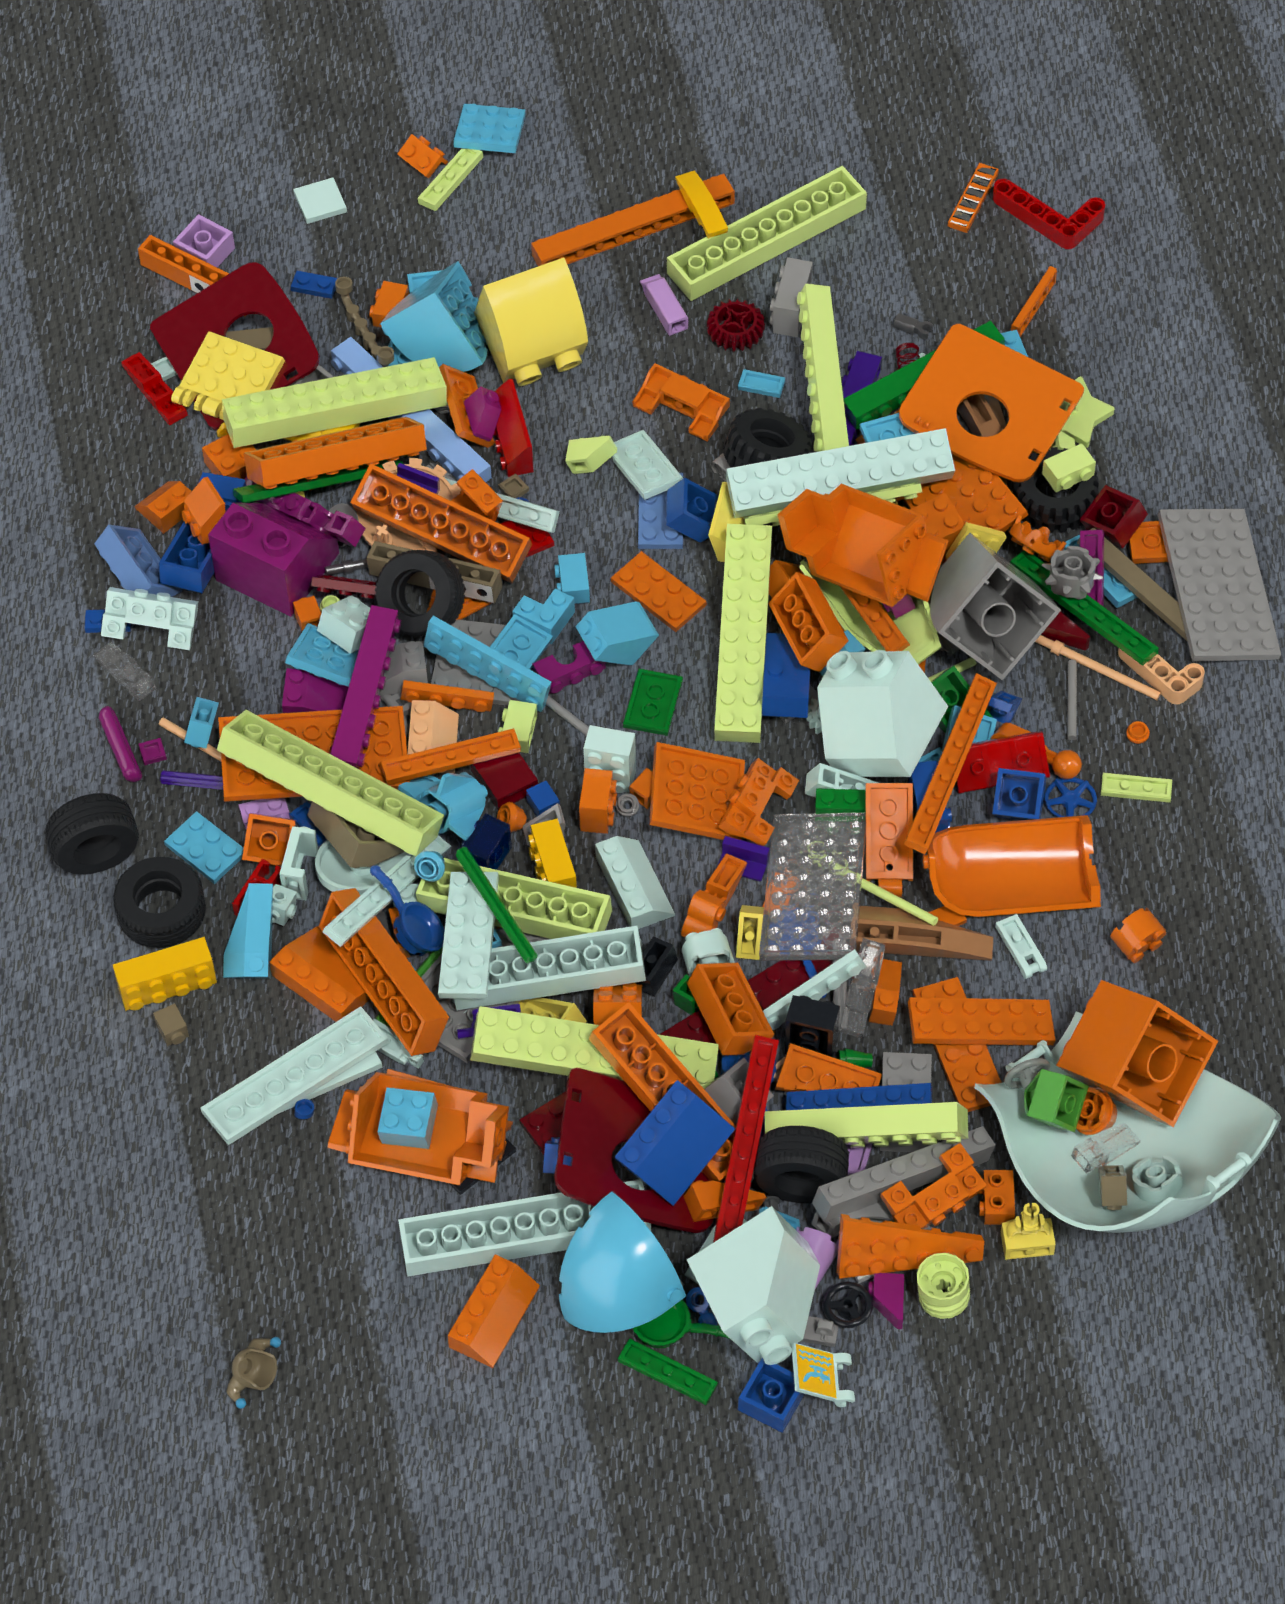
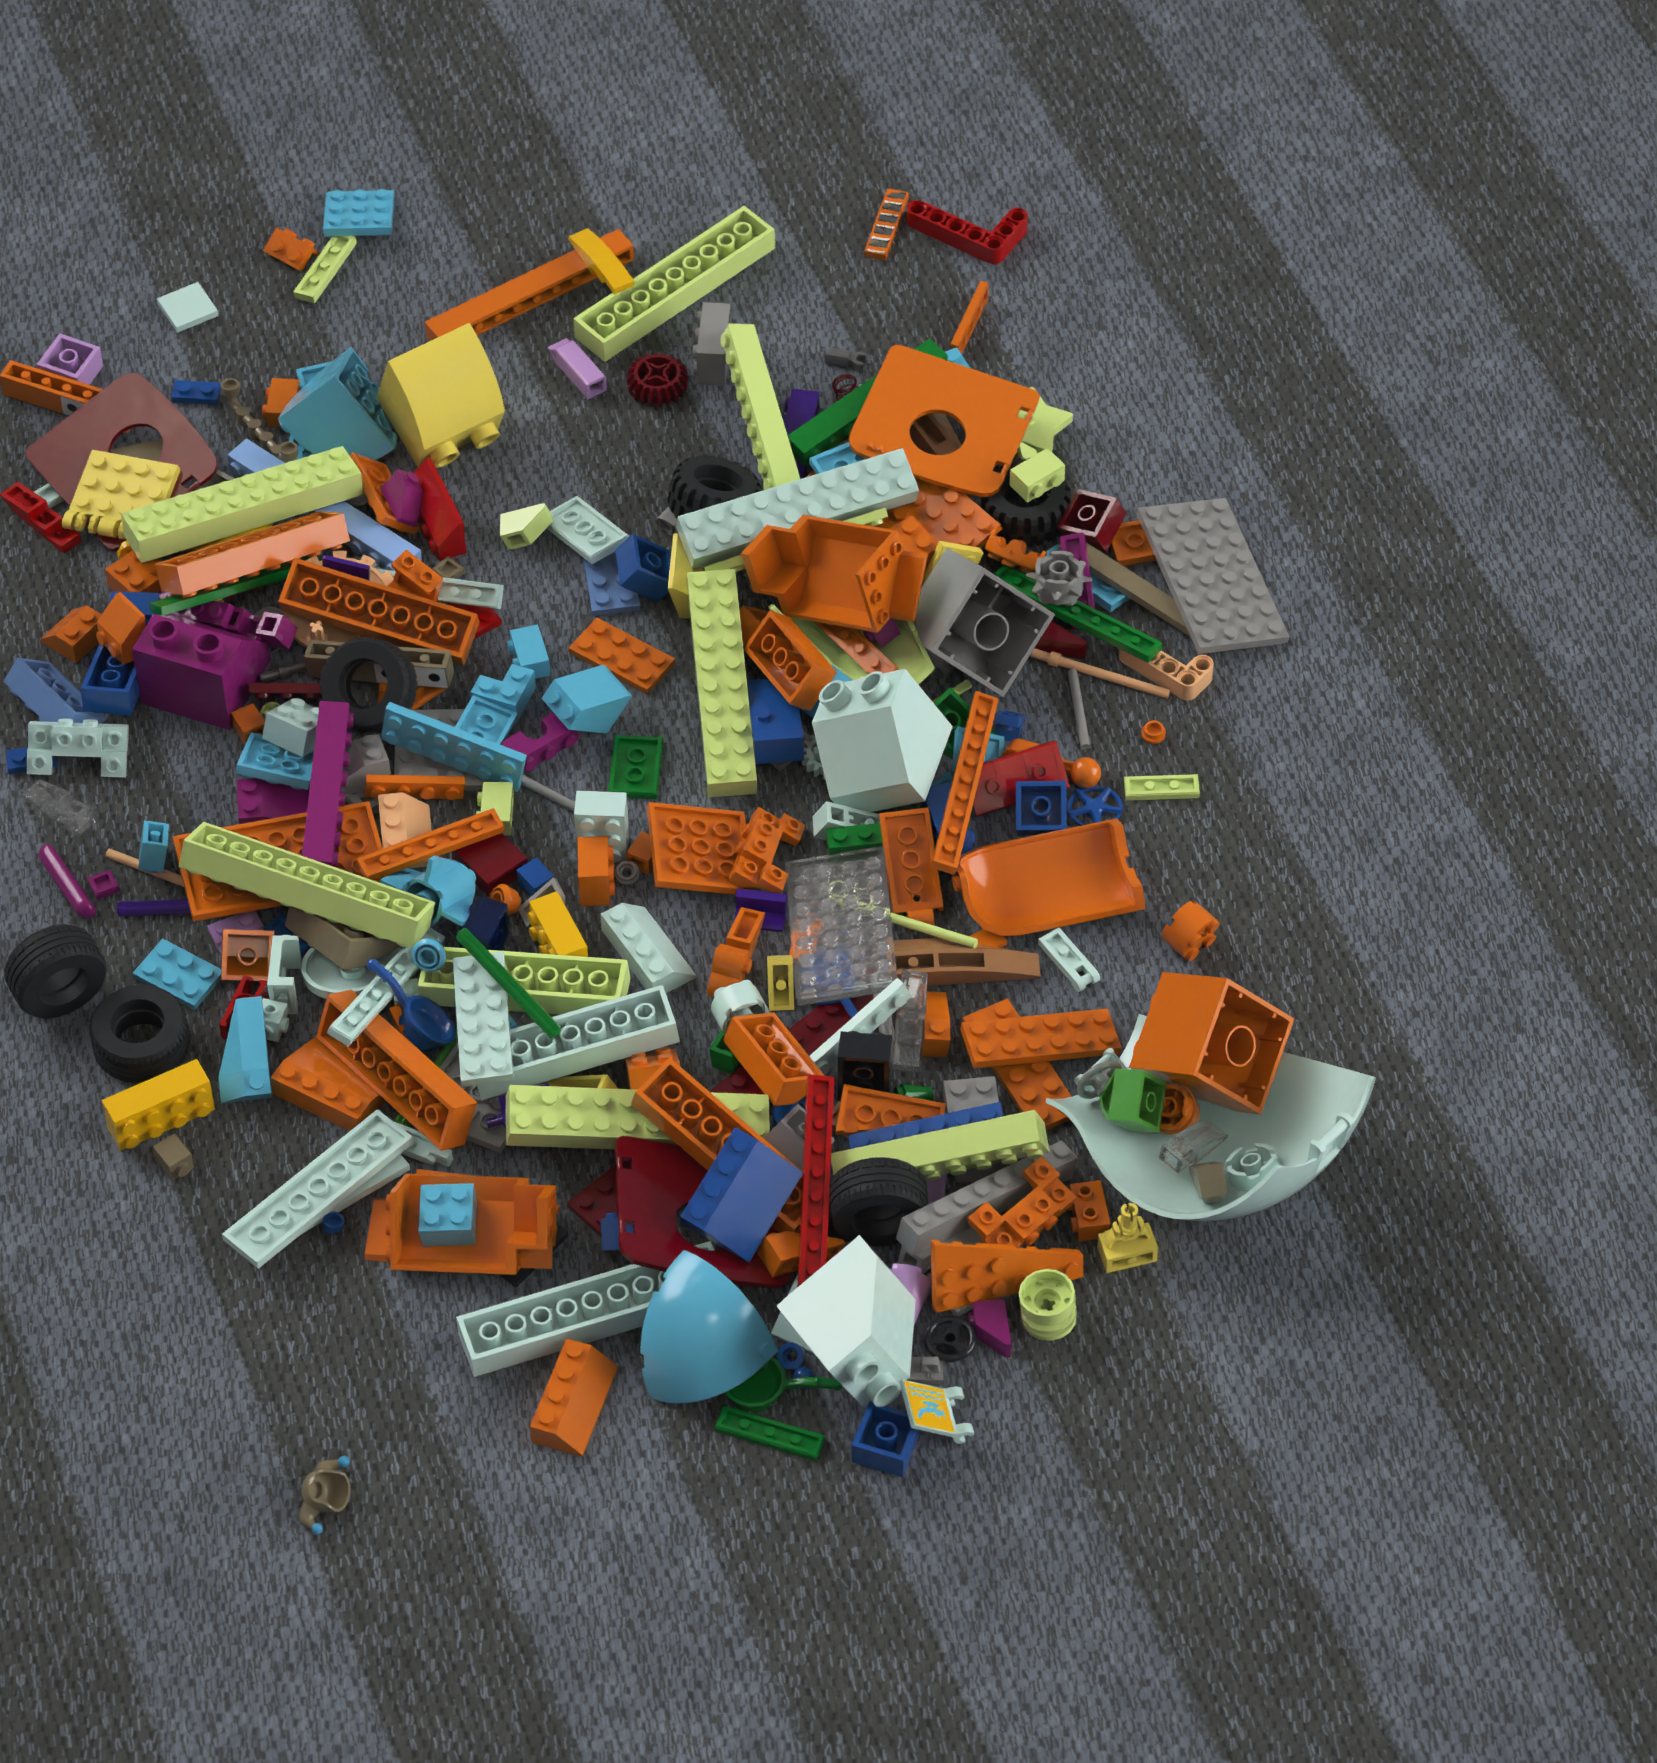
camera: 10 degrees left, 5 degrees down
orange bracket [632,363,730,442] -> none
black brick [635,936,678,997] -> none
medium azure tile [738,369,785,398] -> none

